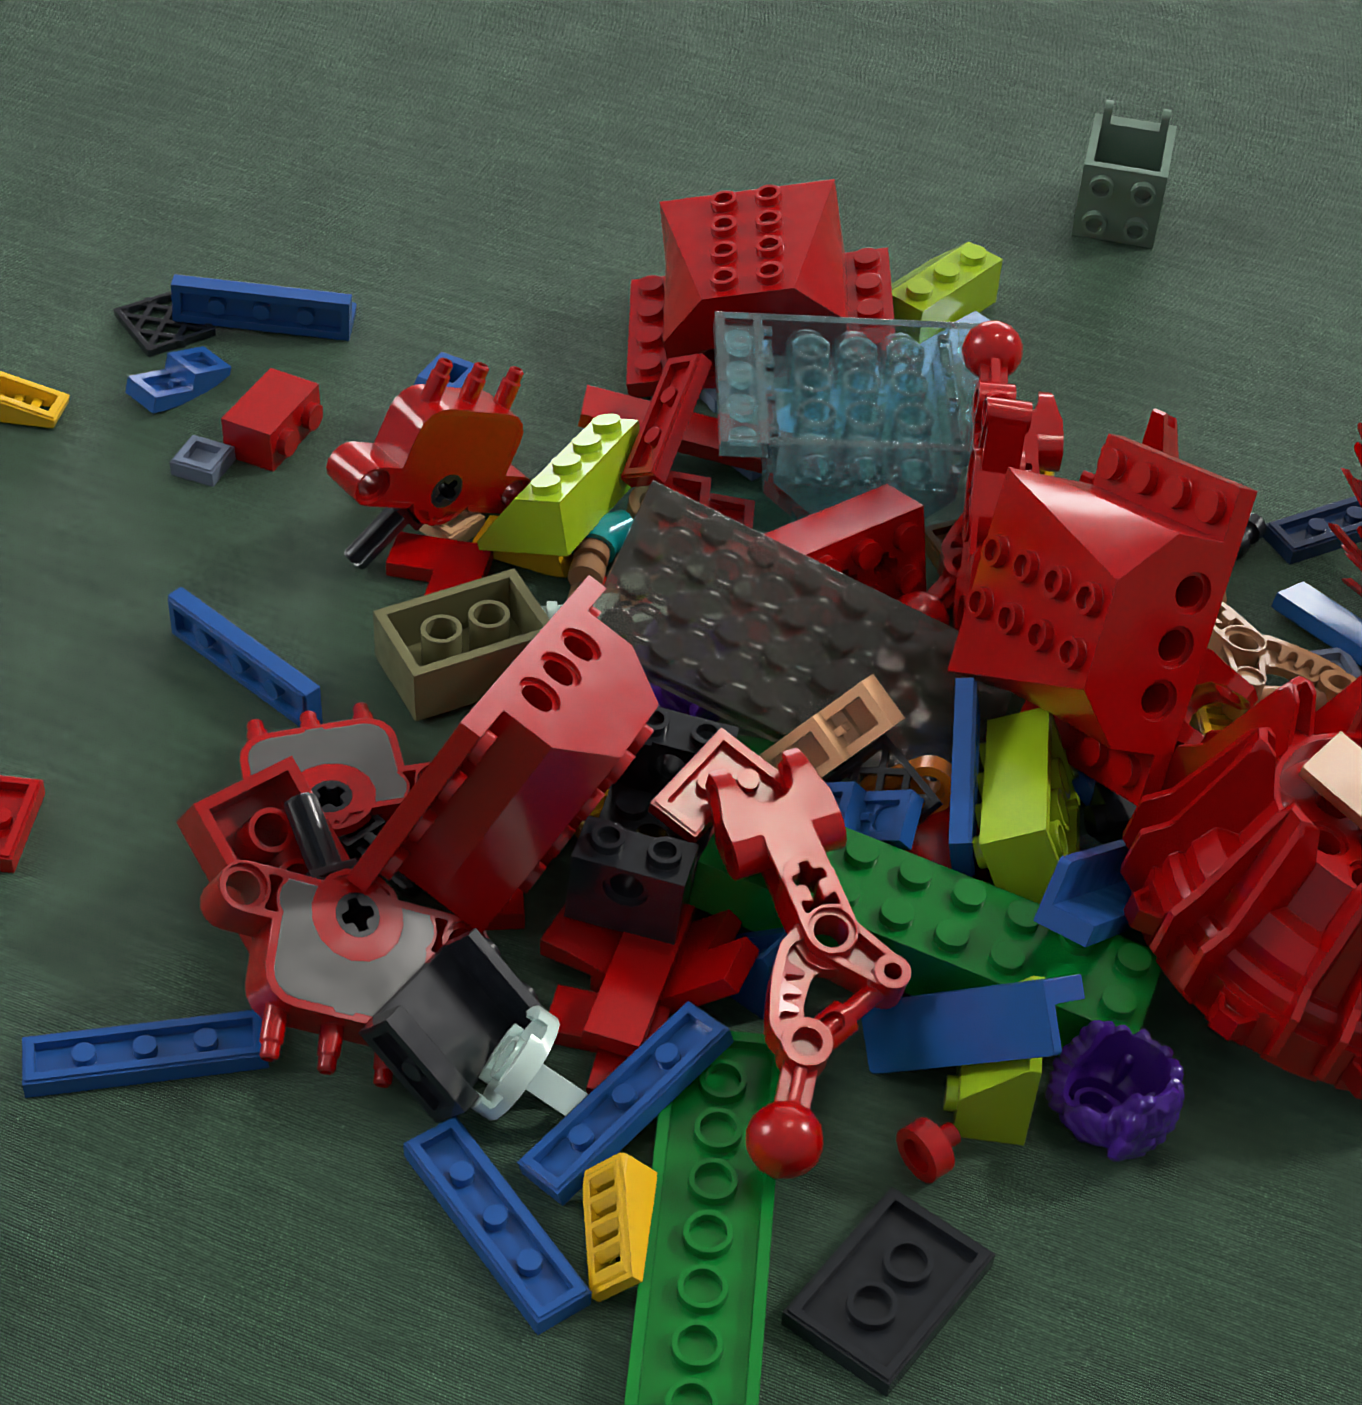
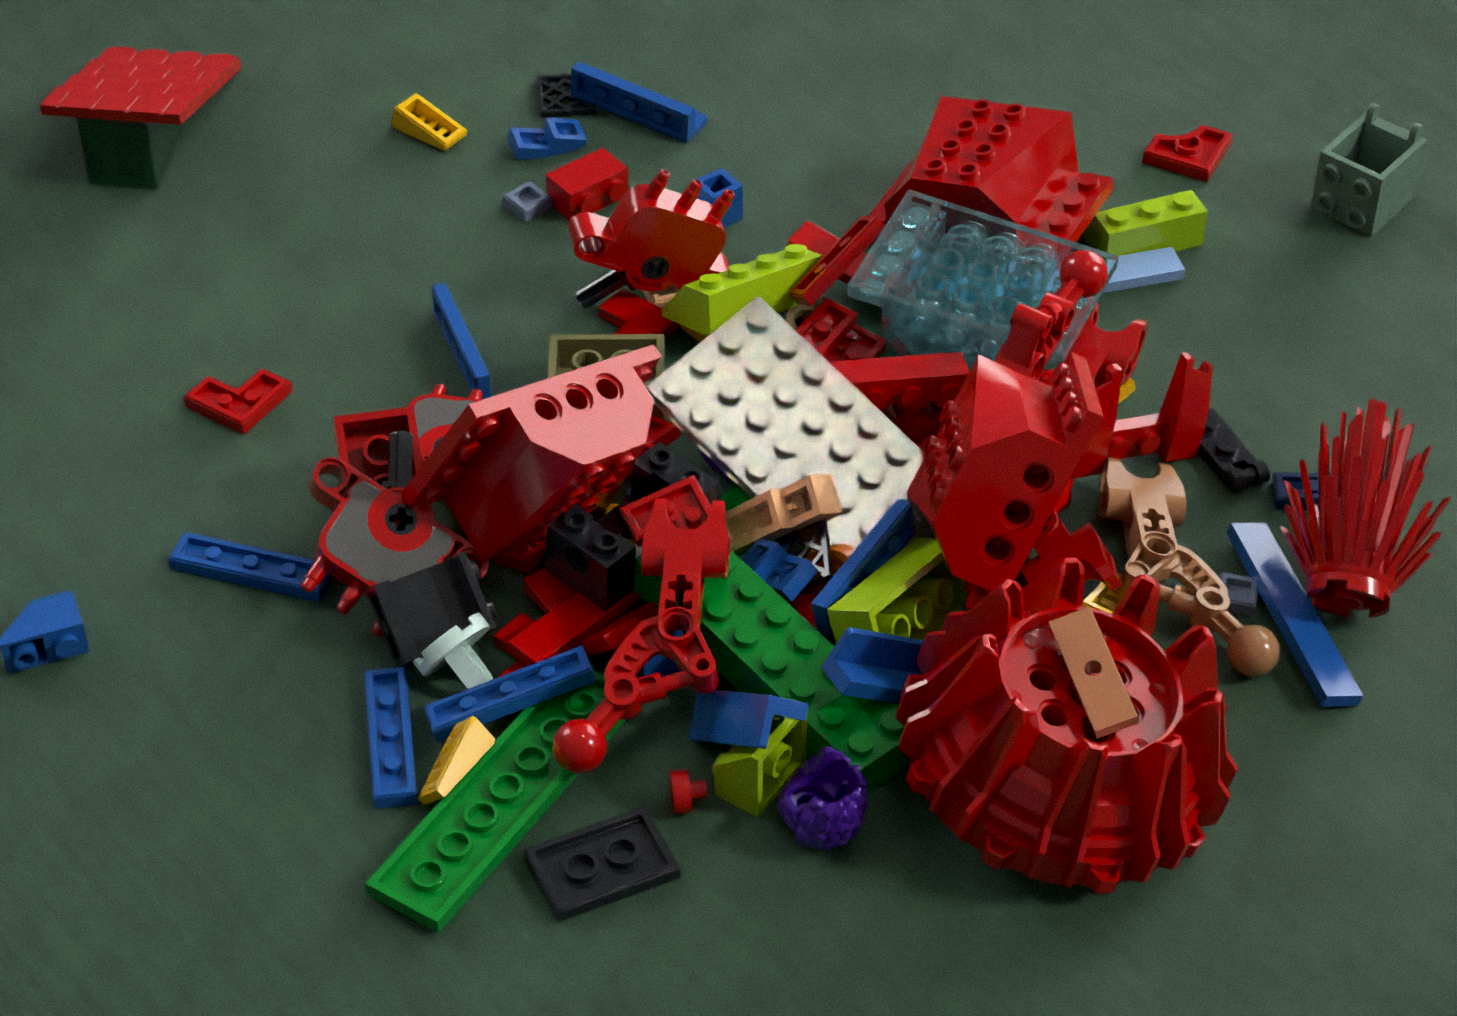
camera: 30 degrees right, 0 degrees up
none -> red tile [1142,125,1233,182]

